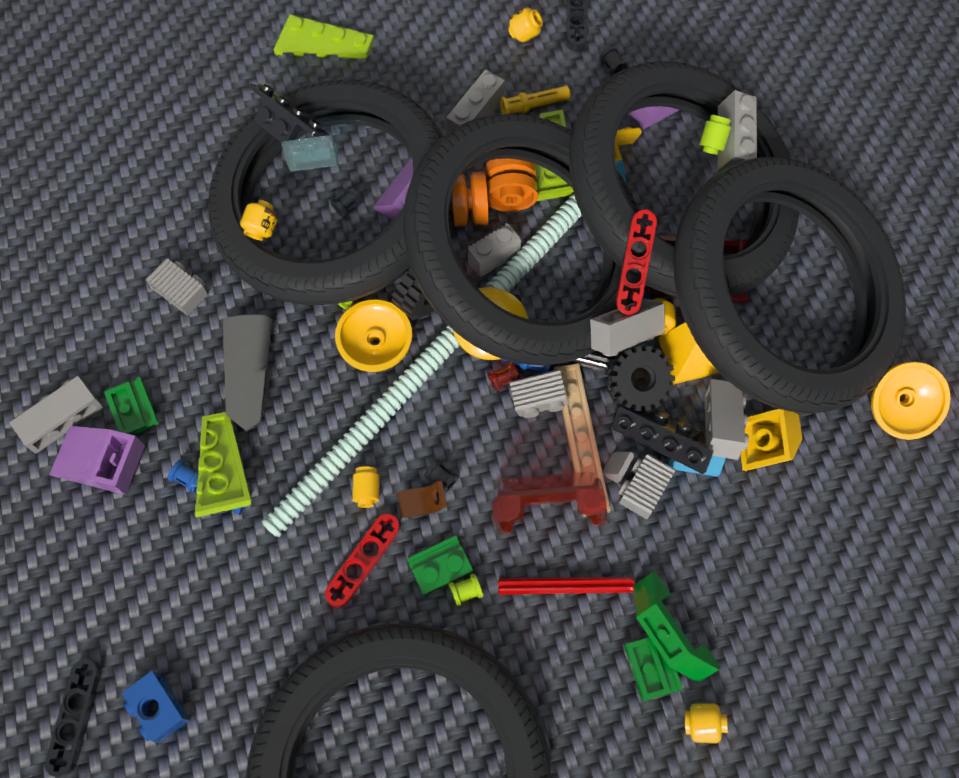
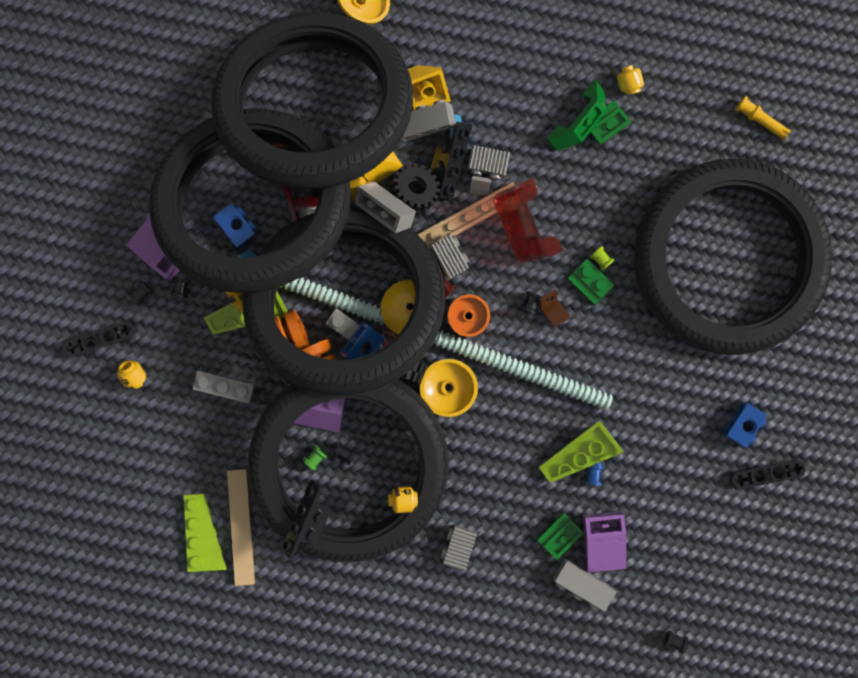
camera: 110 degrees left, 20 degrees up
dark grey panel [223,315,272,431] -> none
clear light blue slope [282,135,338,171] -> none
red beam [325,514,400,608] -> none
yellow brick [352,466,380,508] -> none
red axle [498,577,634,595] -> none
yellow pin [500,85,570,114] -> none
red beam [616,210,657,315] -> none
lime brick [699,115,731,155] -> none
light grey brick [718,90,757,171] -> none
none -> blue brick [214,203,258,249]
none -> tan tile [227,469,255,586]
none -> bright green bush [302,445,328,471]
none -> blue brick [339,323,386,360]
none -> orange wheel [447,294,490,337]

